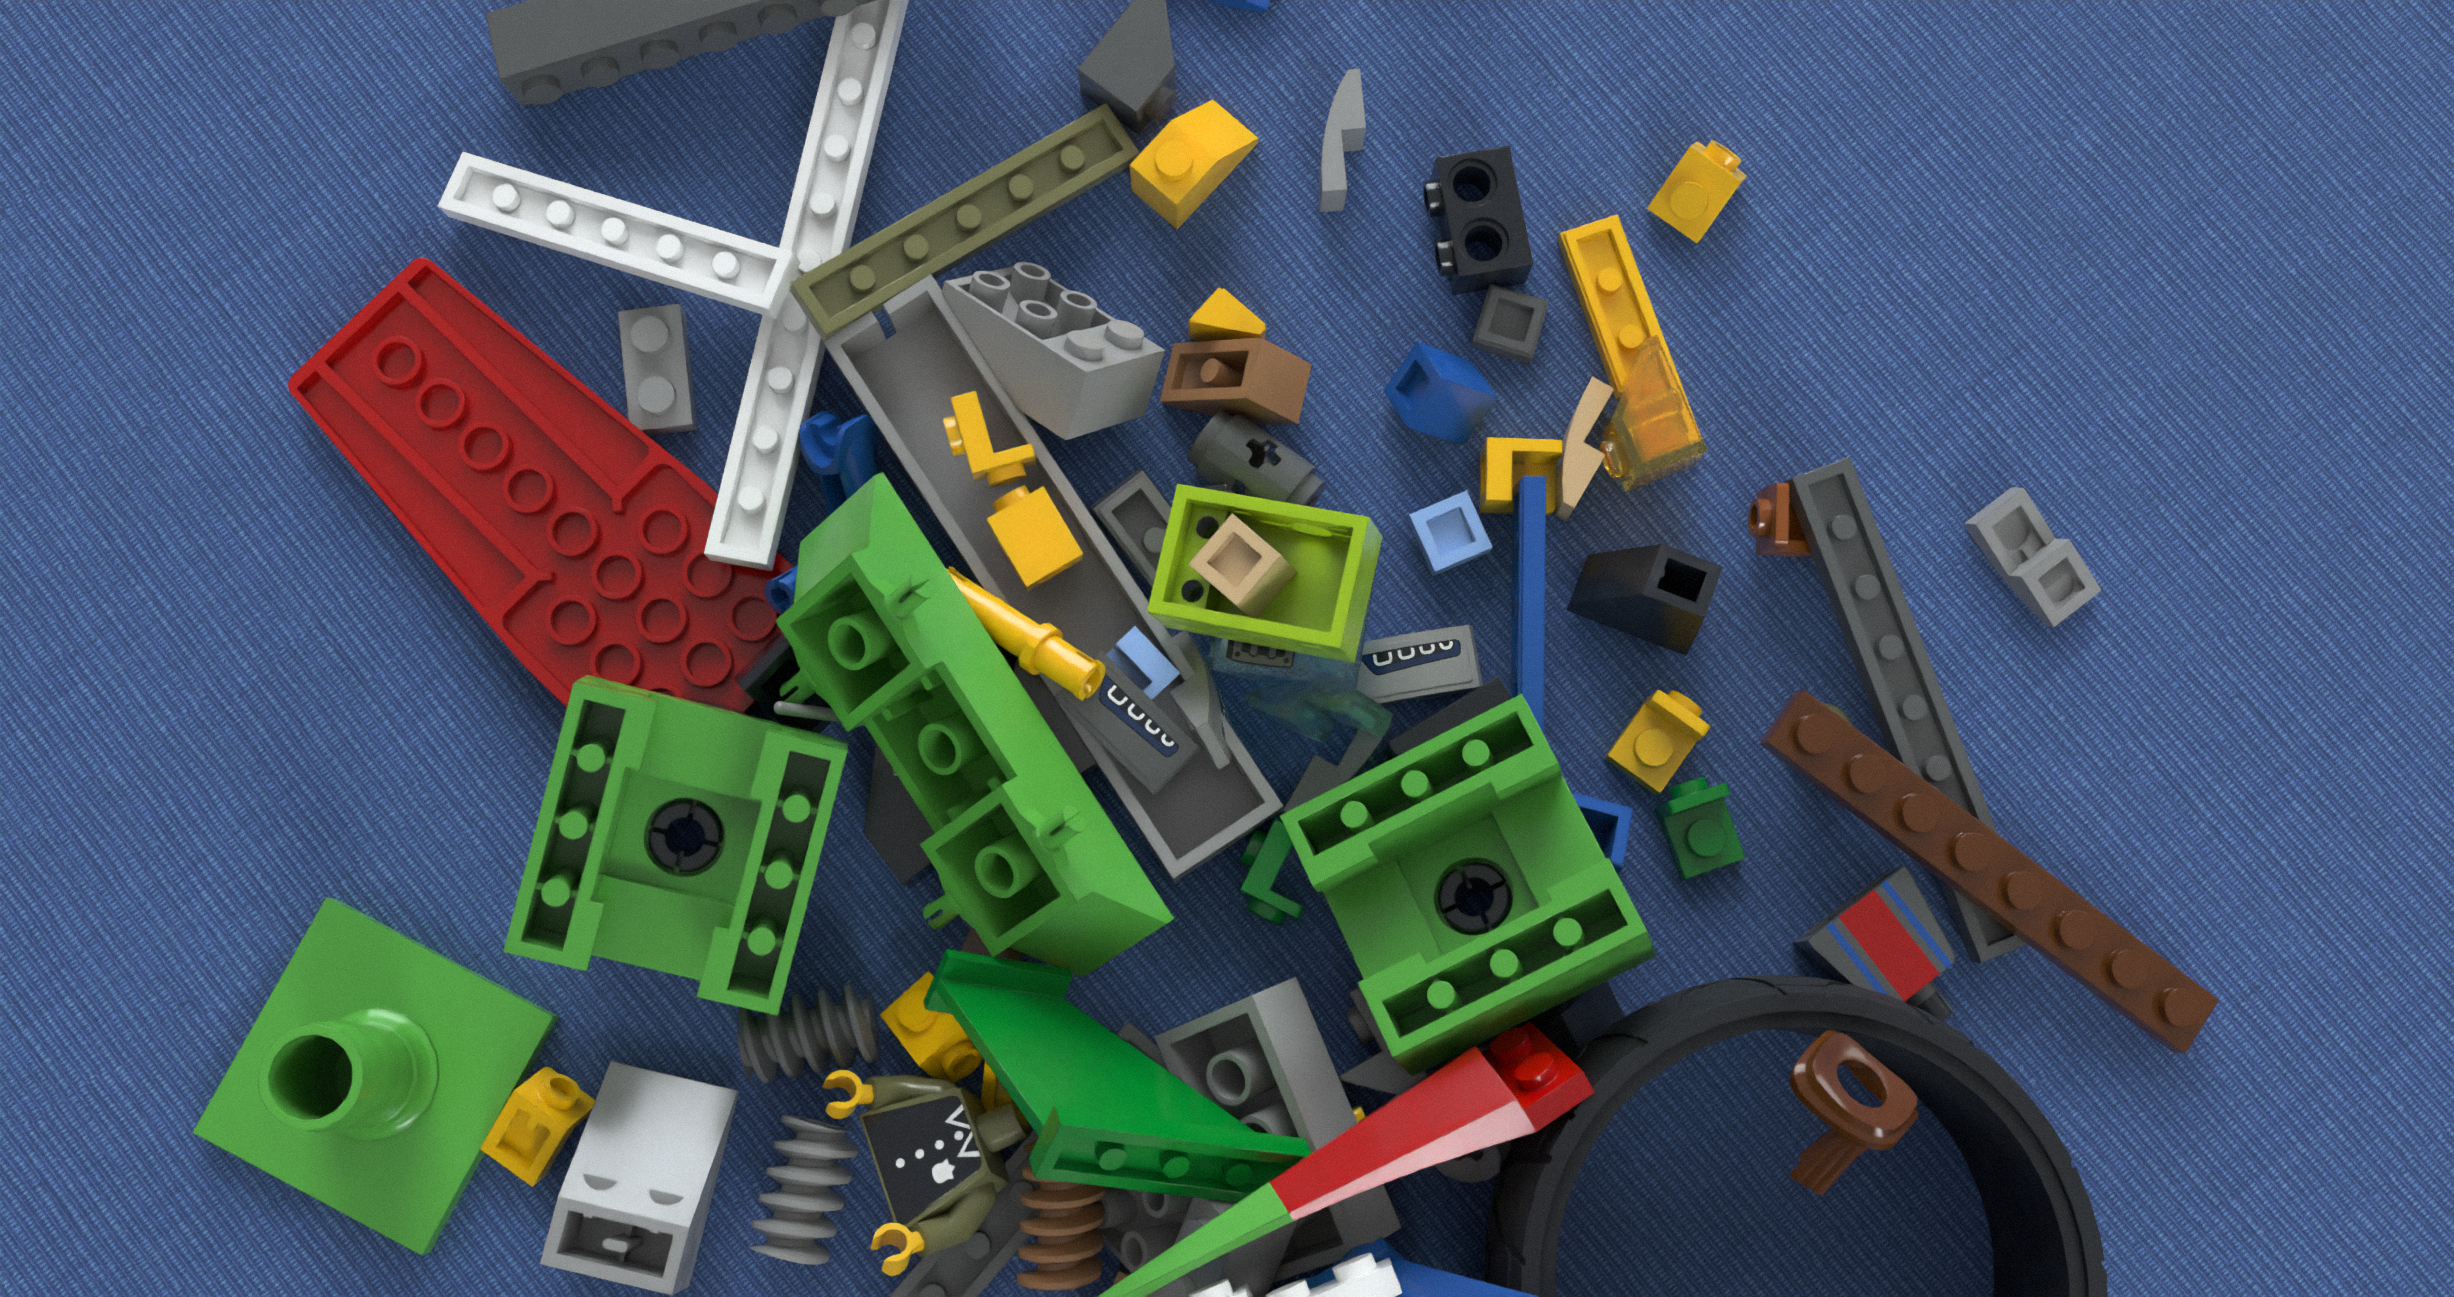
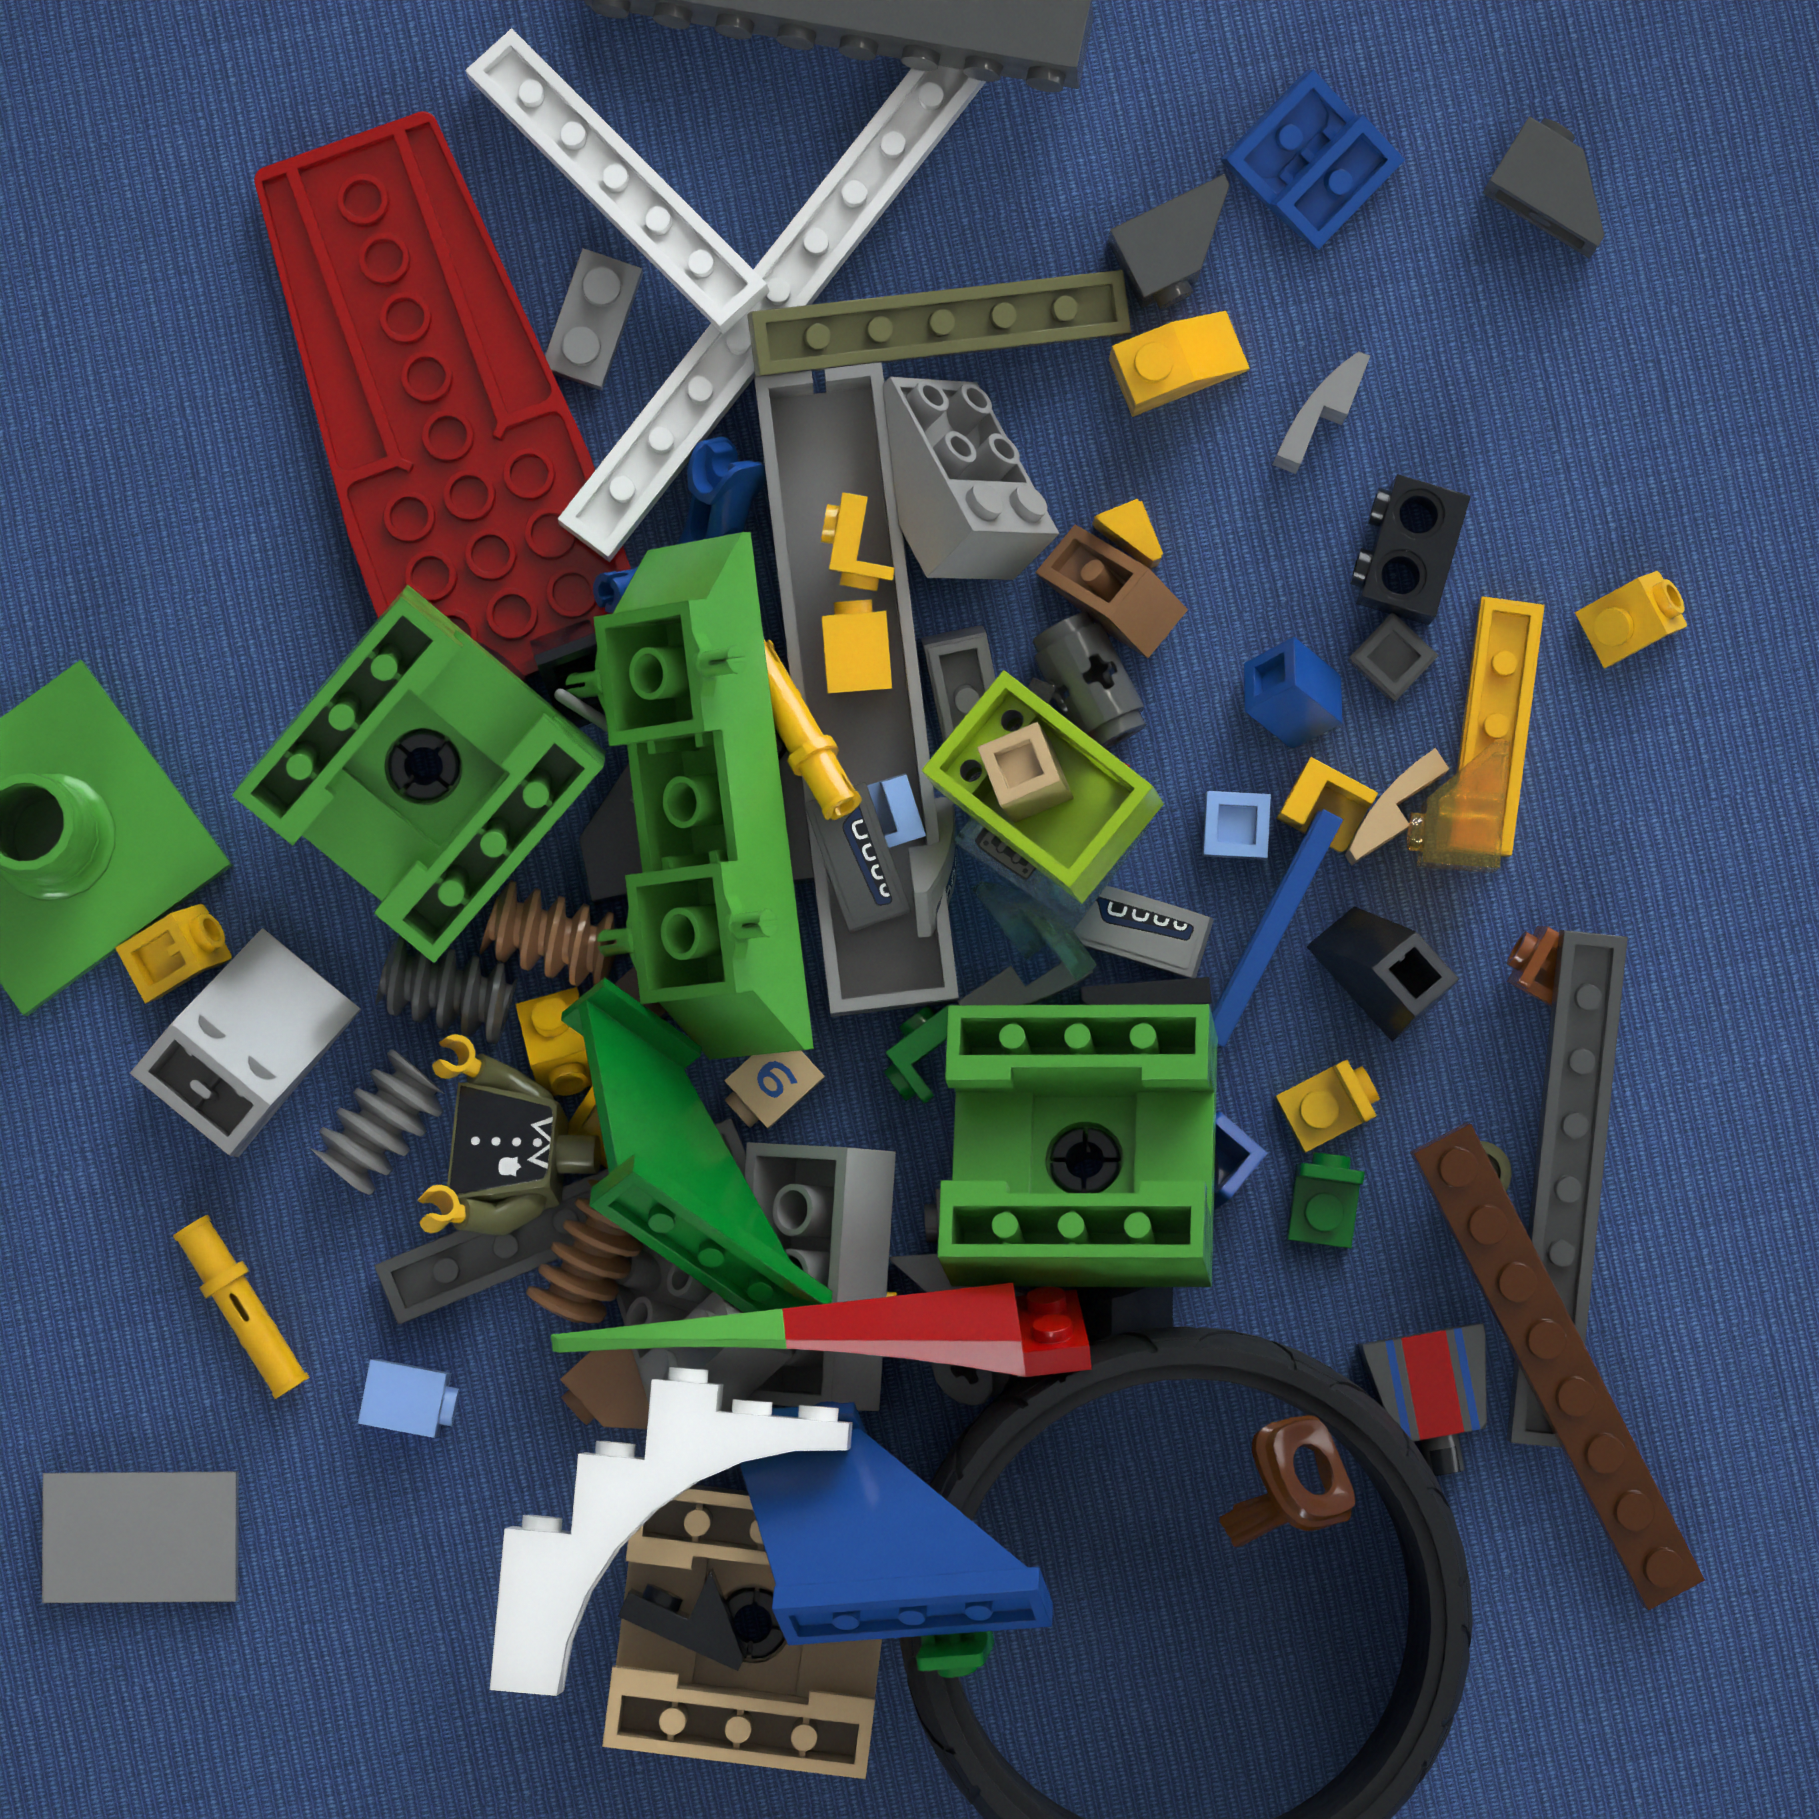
camera: 25 degrees right, 5 degrees up
light grey slope [1964,487,2102,627] -> none
none -> medium nougat piece [480,880,617,986]
none -> tan brick [724,1051,825,1130]

